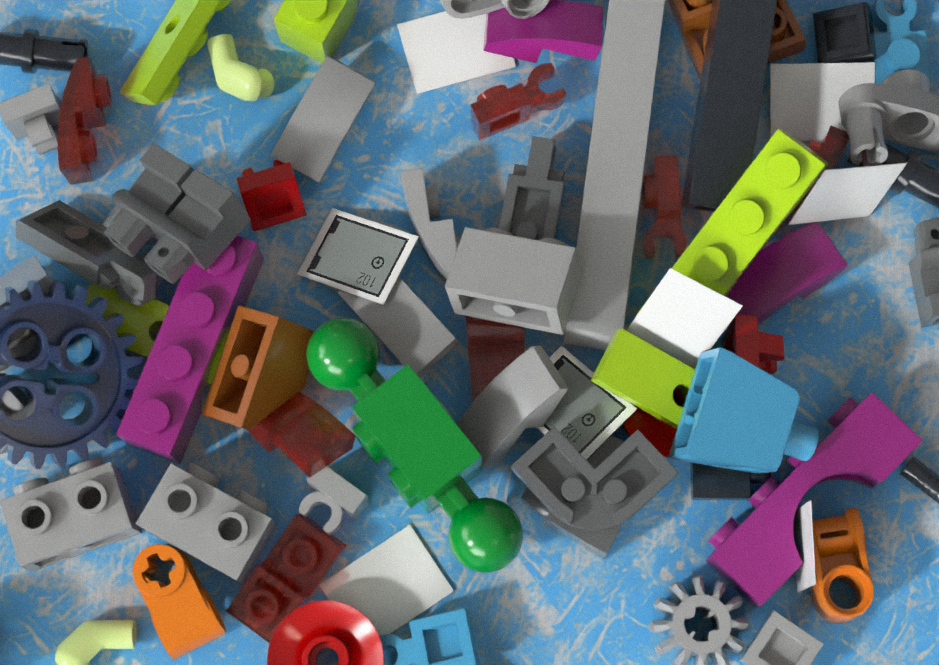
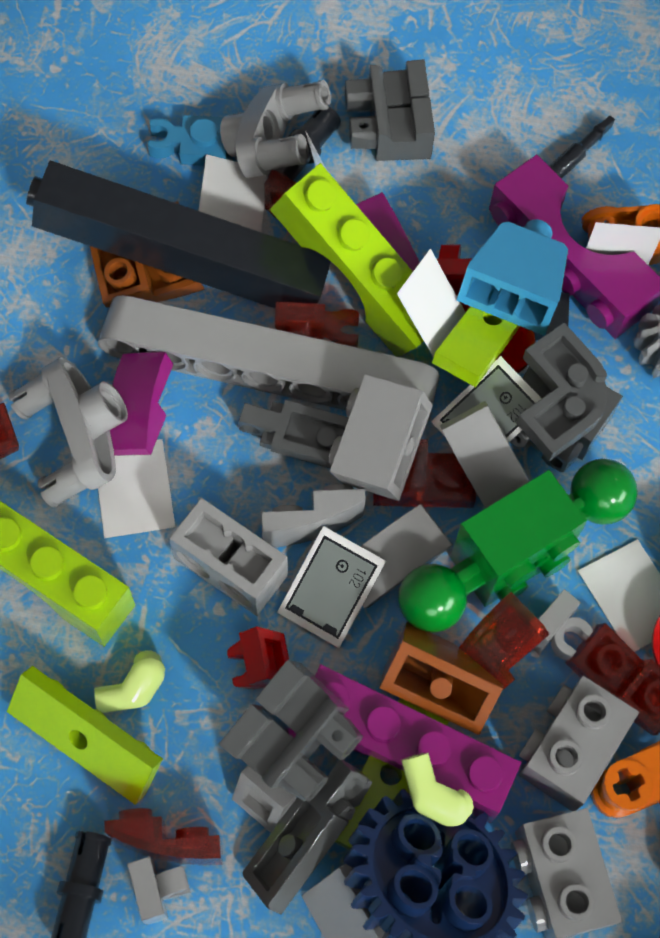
camera: 90 degrees left, 10 degrees down
light grey slope [270,55,376,183] -> none
clear red plate [470,63,566,141] -> none
black tile [813,2,877,63] -> none
none -> light grey brick [169,498,288,616]
none -> yellowish green arm [401,752,474,826]

